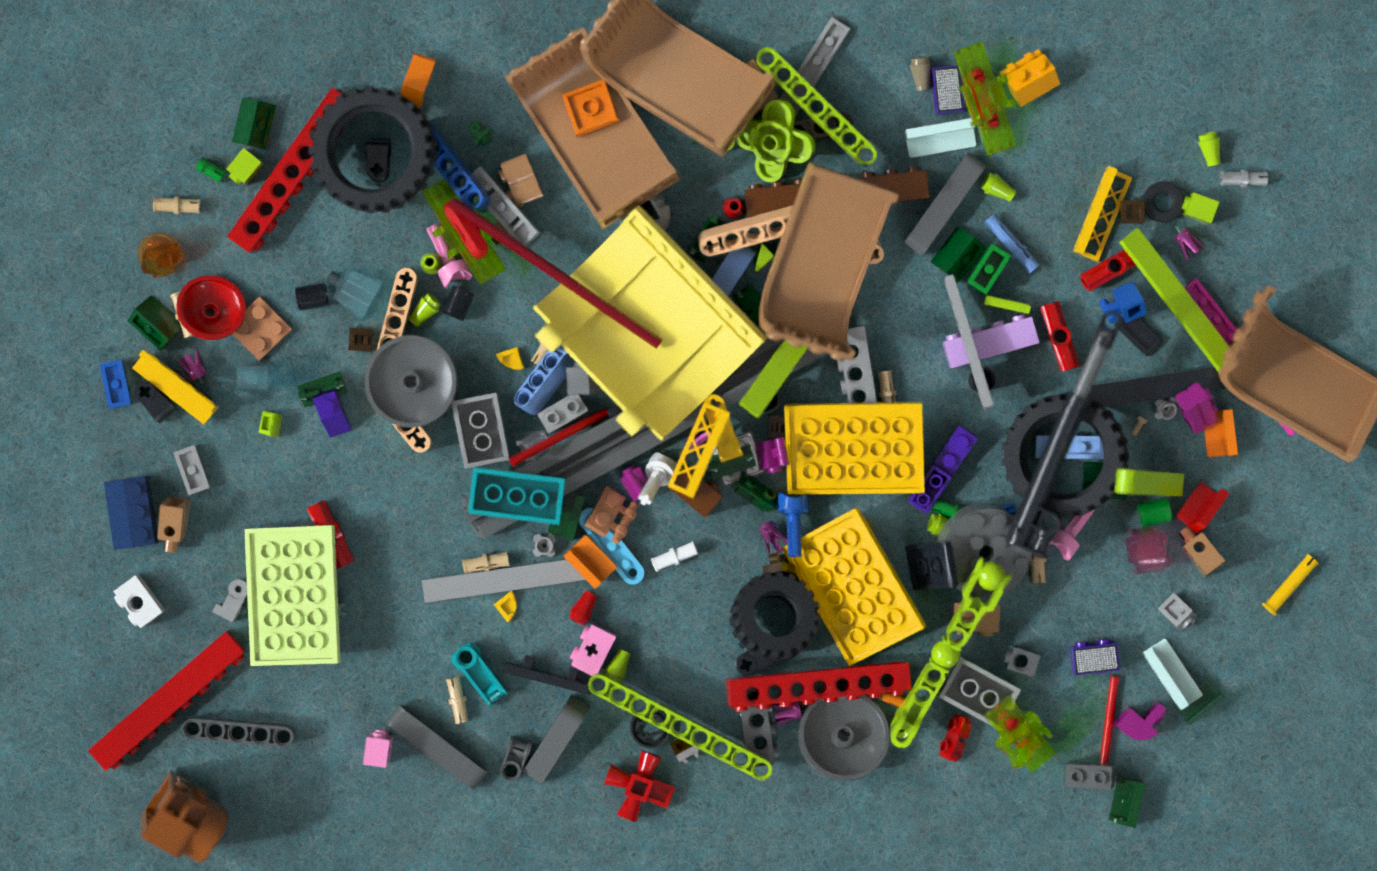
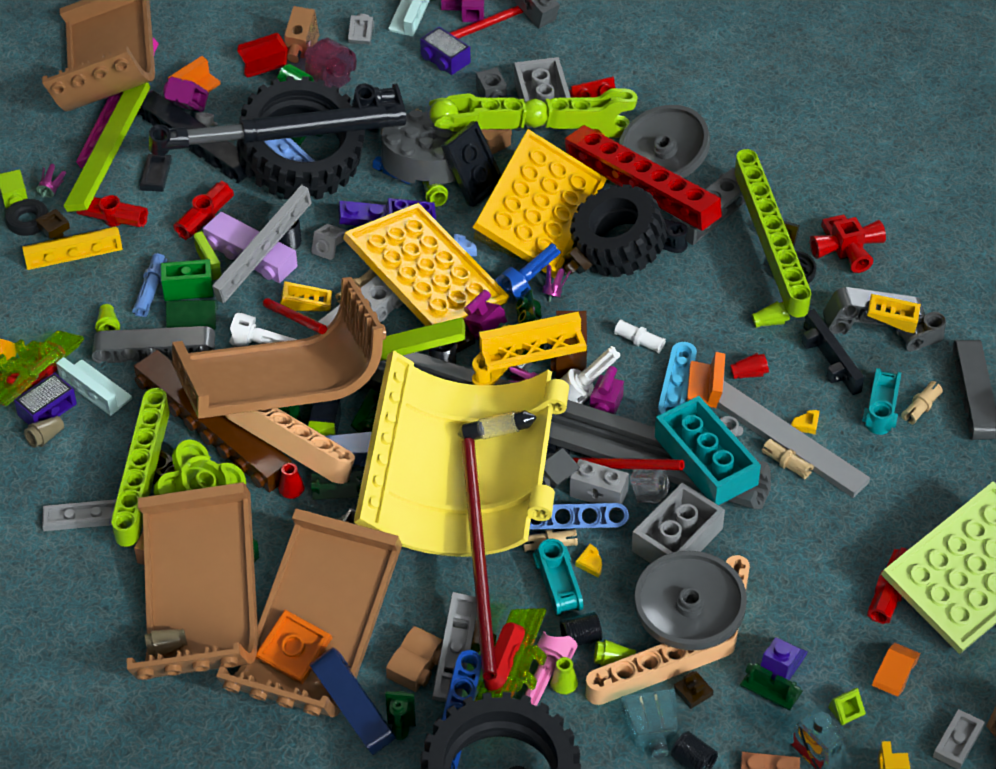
camera: 130 degrees left, 40 degrees down
bright pink brick [570,623,617,676] -> none
nougat plate [584,486,638,544] -> none
green pin [932,498,961,518] -> none
clear neon green piece [984,695,1056,773] -> none
blue brick [1099,282,1147,324] -> none
lime beam [1115,469,1185,496] -> none
none -> dark tan cone [145,629,187,657]
none -> white piece [229,313,297,347]
none -> red bar [263,298,327,334]
none -> yellow slope [280,281,332,311]
none -> dark blue beam [310,647,397,755]
none -> light grey bracket [311,224,348,260]
none -> light blue tile [454,234,477,256]
none -> piece [458,410,536,440]
none -> teal piece [533,539,584,616]
none -> yellow slope [867,294,921,334]
none -> orange slope [872,643,921,697]

